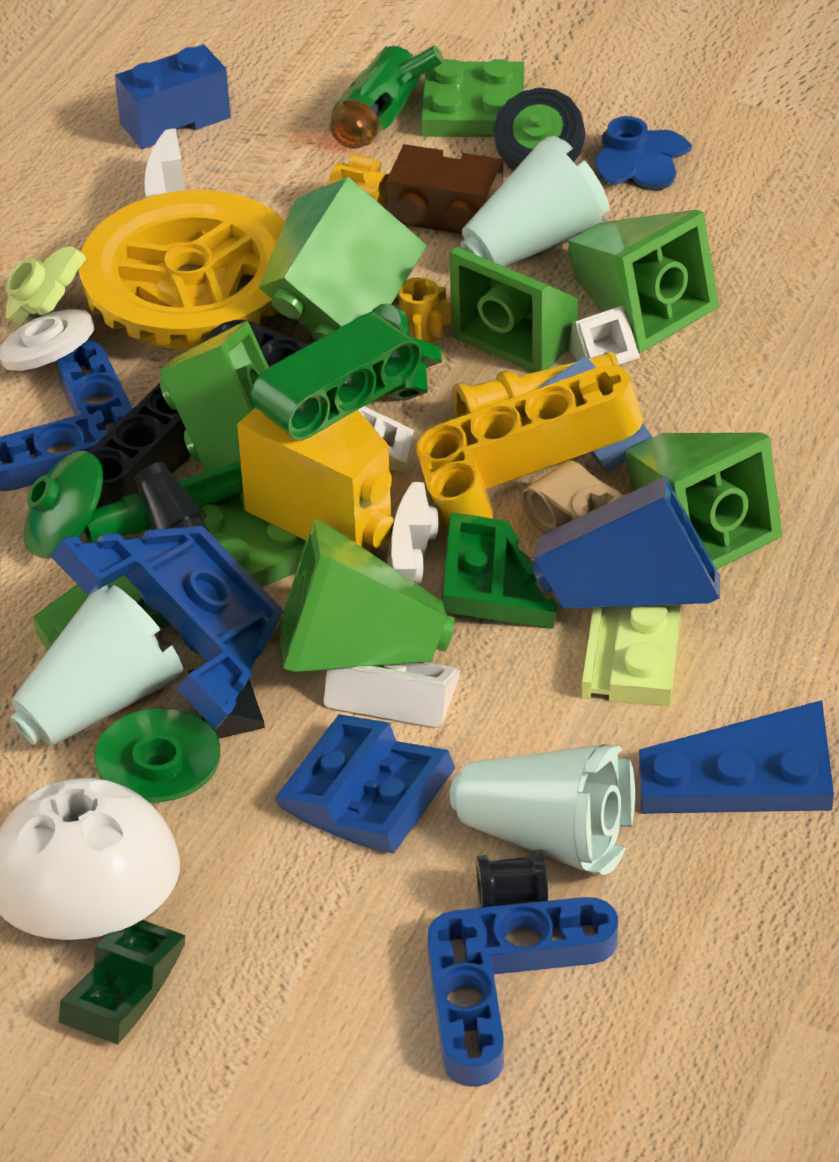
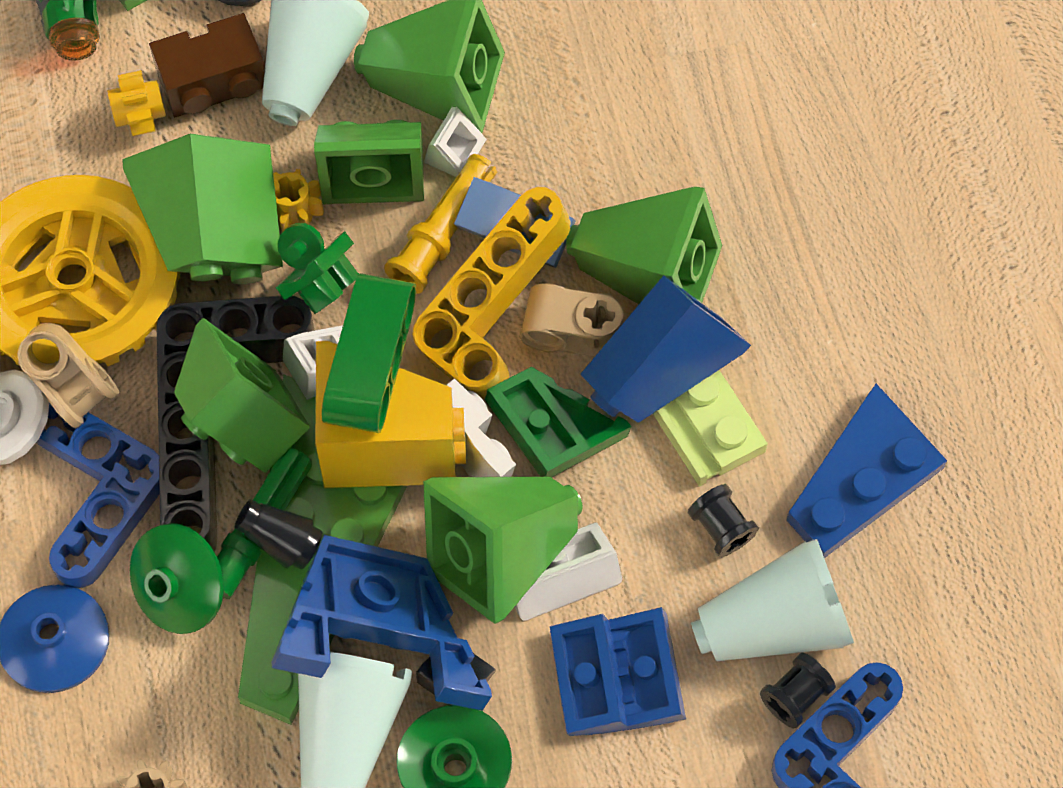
camera: 40 degrees left, 20 degrees up
none -> tan piece [17,323,119,428]
none -> black bush [688,484,759,557]

